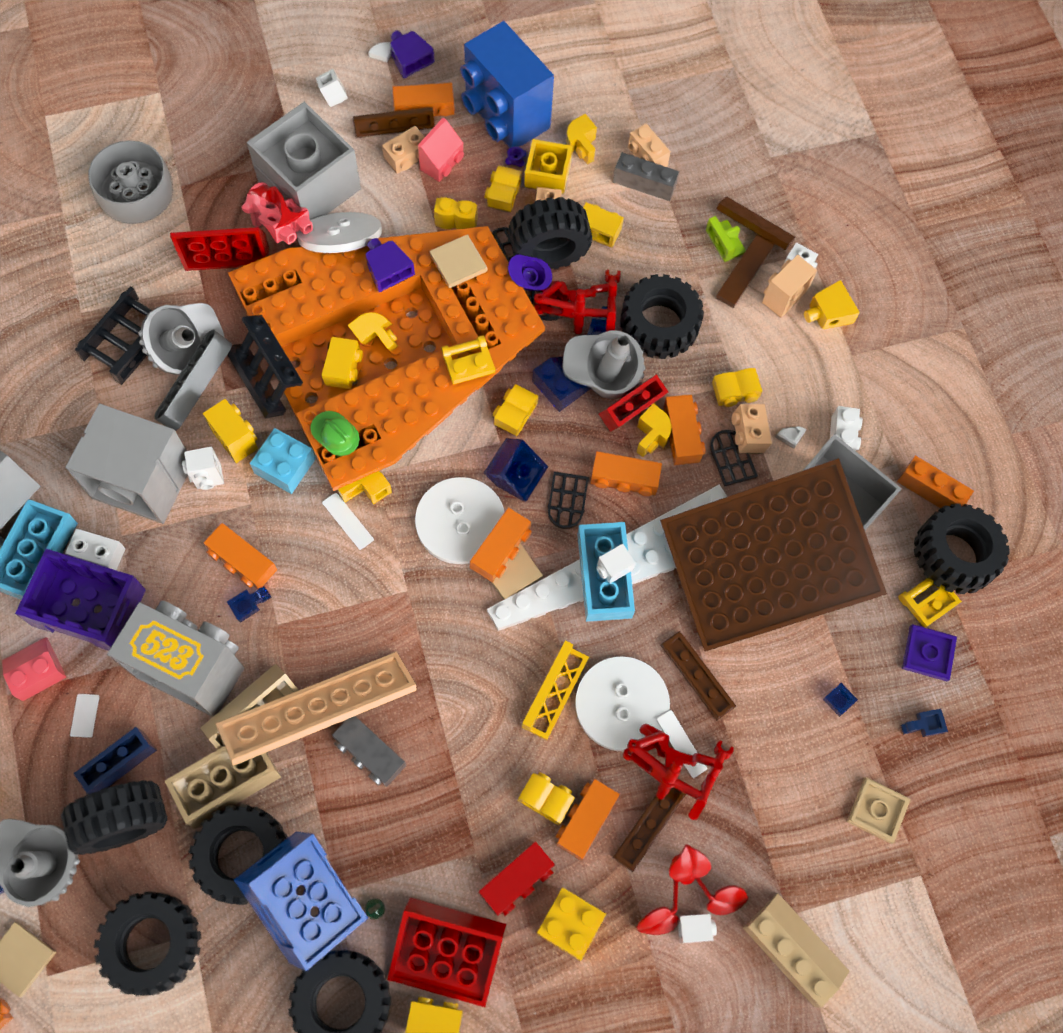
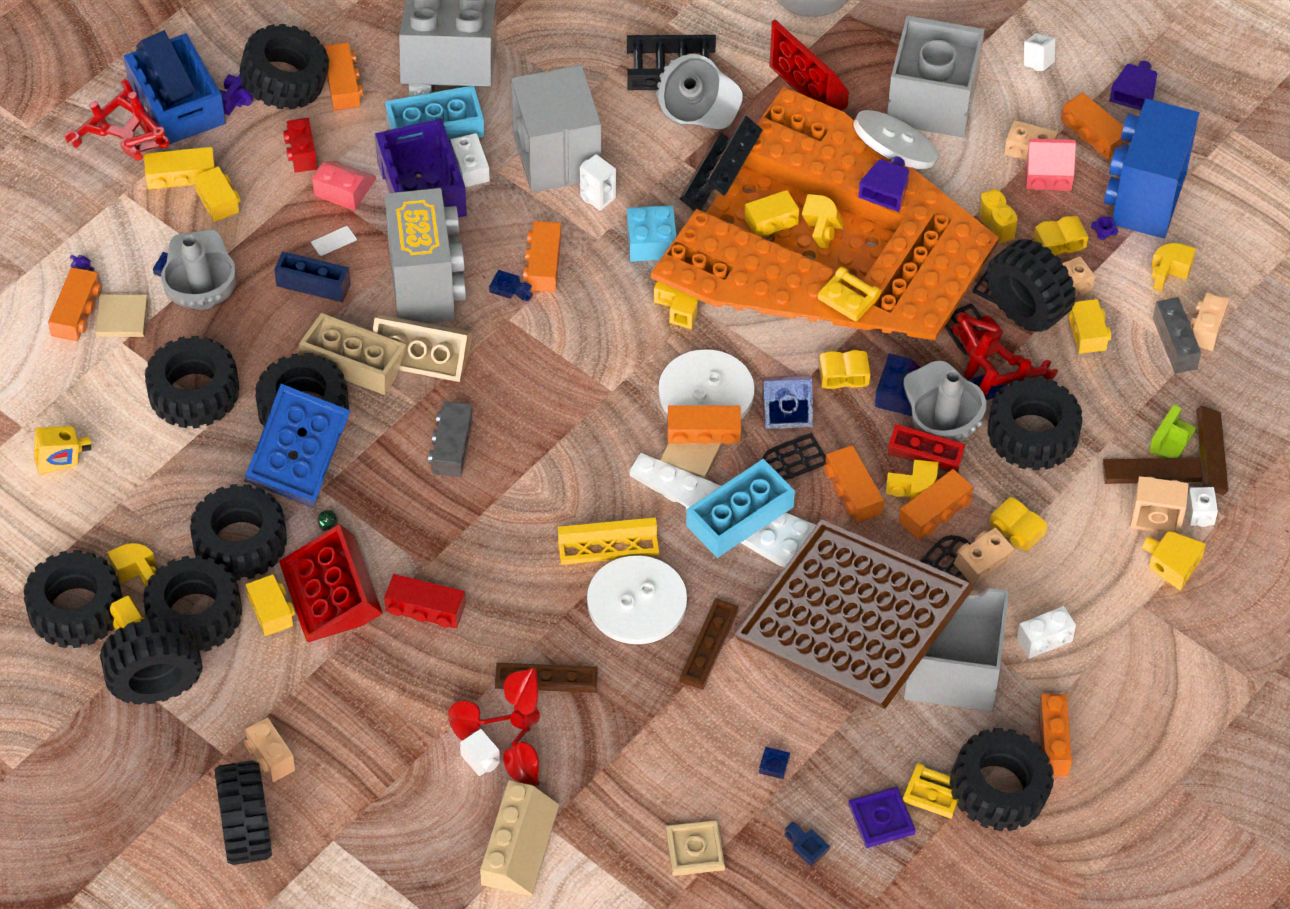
camera: 60 degrees right, 15 degrees down
black tyre [61,780,168,855] -> none
dark grey beam [154,330,232,431] -> none
yellow brick [202,399,258,464] -> none
light nougat plate [216,652,416,766] -> none
coral hips [242,182,313,245] -> none
bright green piece [310,411,360,456] -> none
white sticker [322,493,374,550] -> none
reddish brown tile [353,107,435,138] -> none
white tile [368,42,391,62] -> none
tan tile [429,234,487,288] -> none
dark purple piece [508,255,552,291] -> none
yellow brick [517,772,575,825] -> none
yellow brick [524,139,573,194] -> none
yellow brick [536,887,606,961] -> none
orange brick [555,779,620,861] -> none
white brick [596,544,636,584] -> none
red piece [623,724,734,820] -> none
white sticker [657,710,707,778] -> none
white tile [776,426,807,448] -> none

